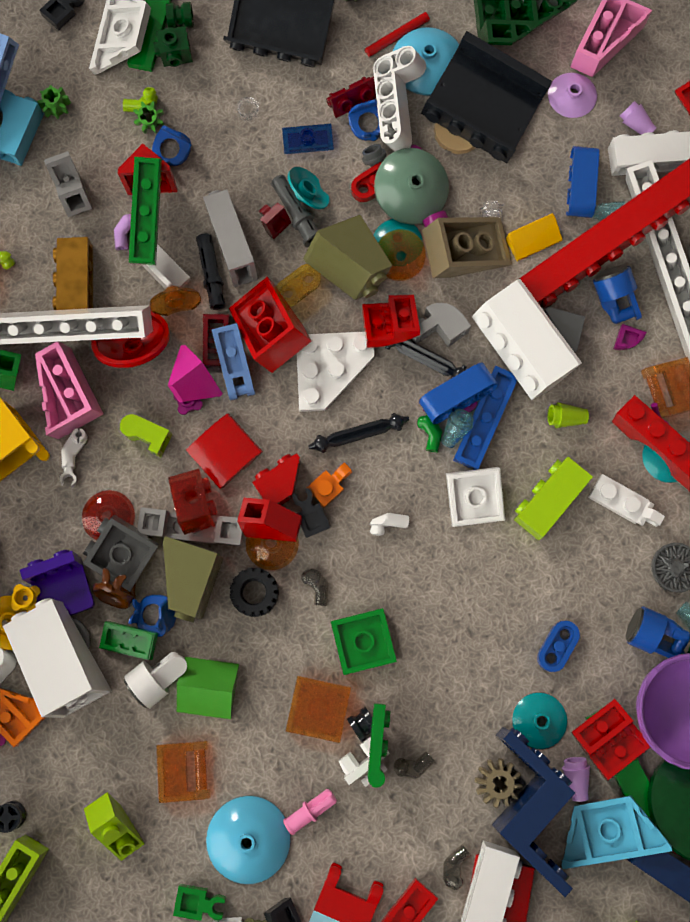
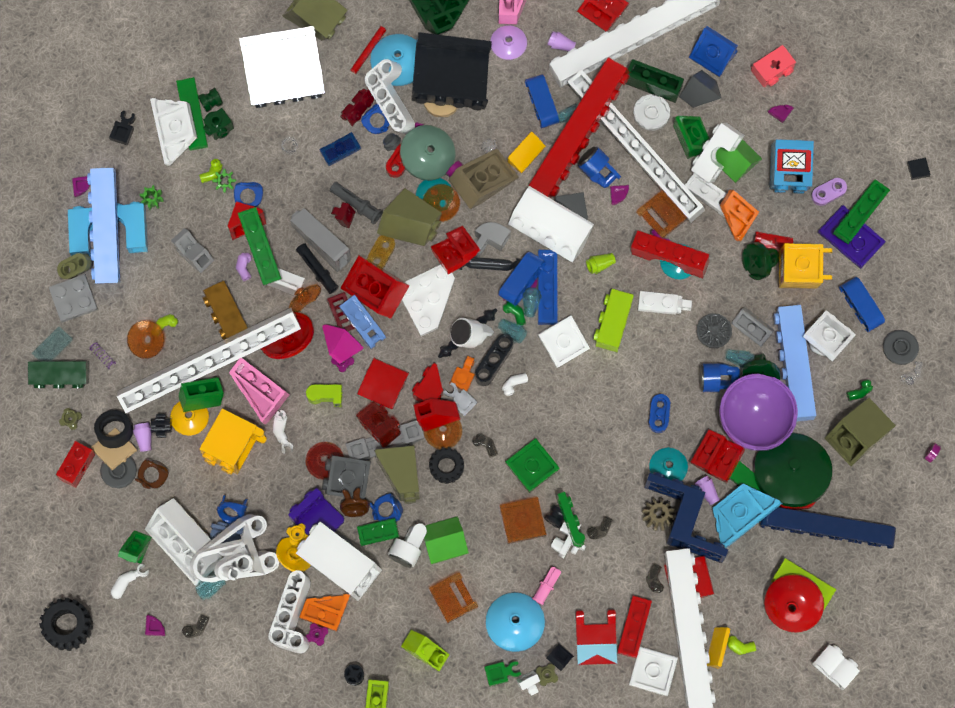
camera: 25 degrees left, 5 degrees down
teal dish [288,167,329,209] -> none
none -> piece [451,318,494,348]
none -> black beam [475,334,513,386]
none -> clear light blue cone [498,319,527,344]

